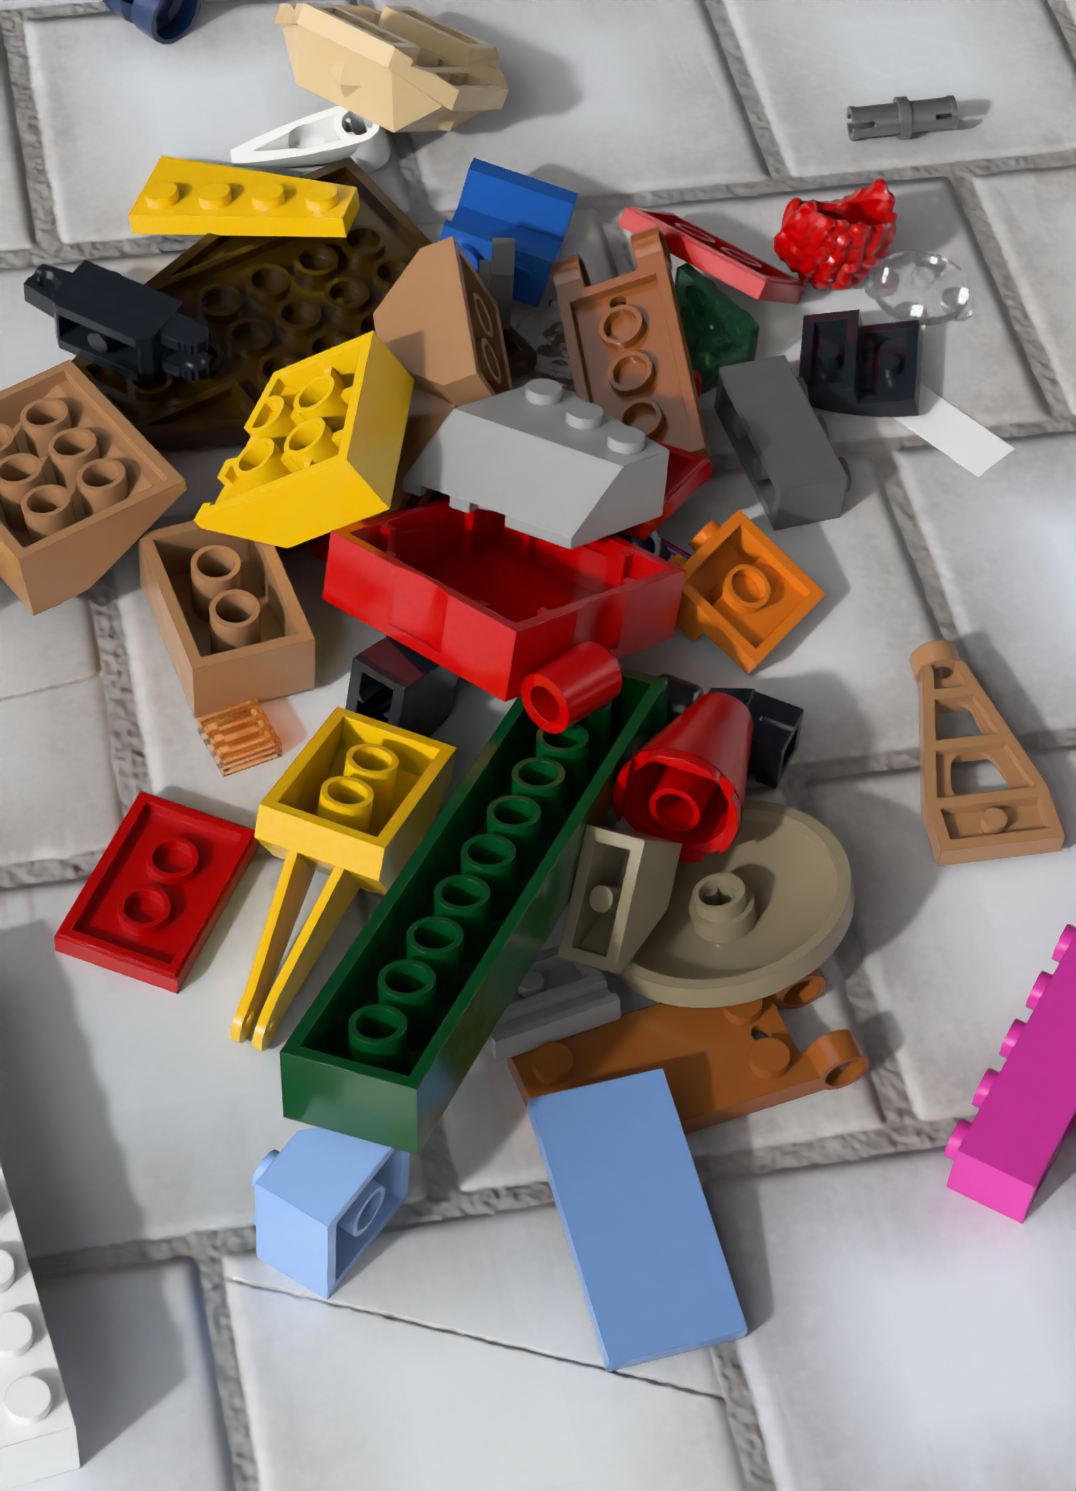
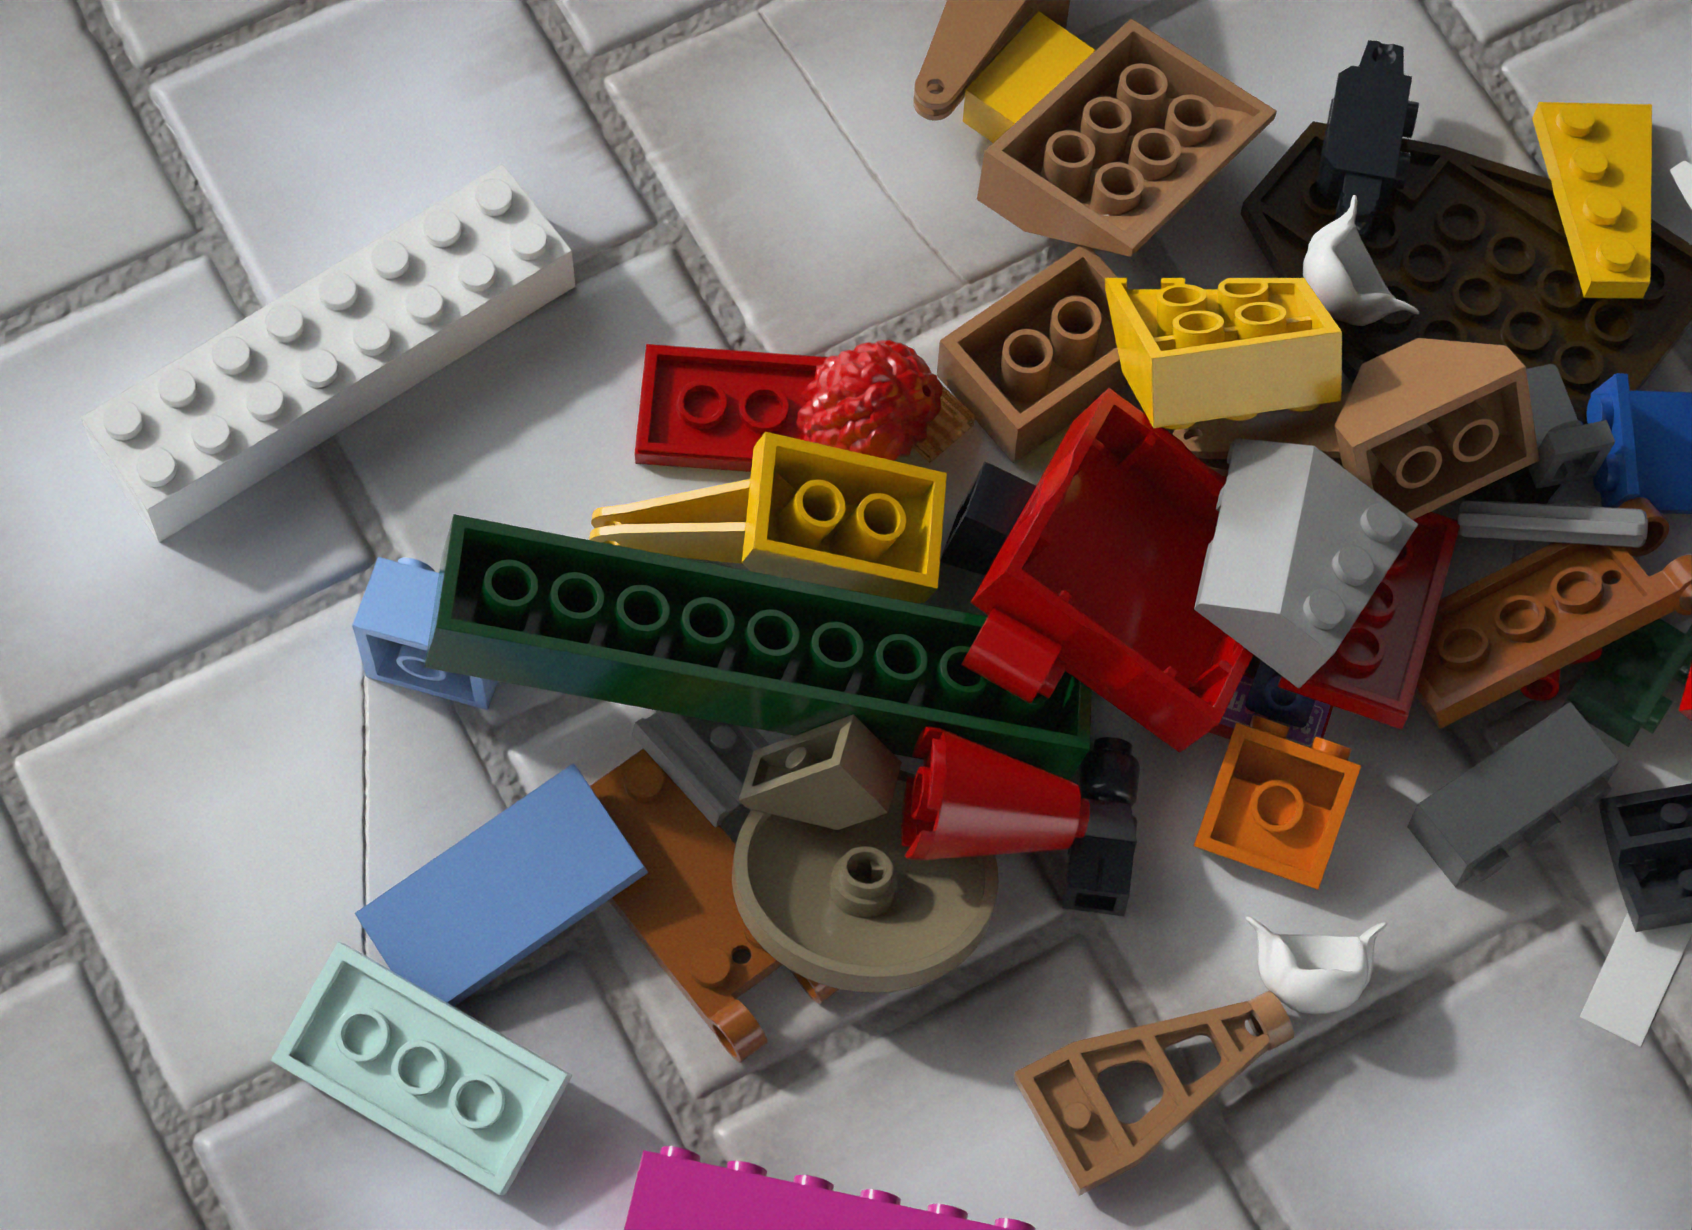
camera: 75 degrees right, 15 degrees up
none -> light aqua plate [271,942,573,1195]
none -> red hair [796,340,943,461]
none -> white hair [1246,917,1387,1014]
none -> white hair [1303,195,1419,326]
none -> light grey axle [1457,500,1648,548]

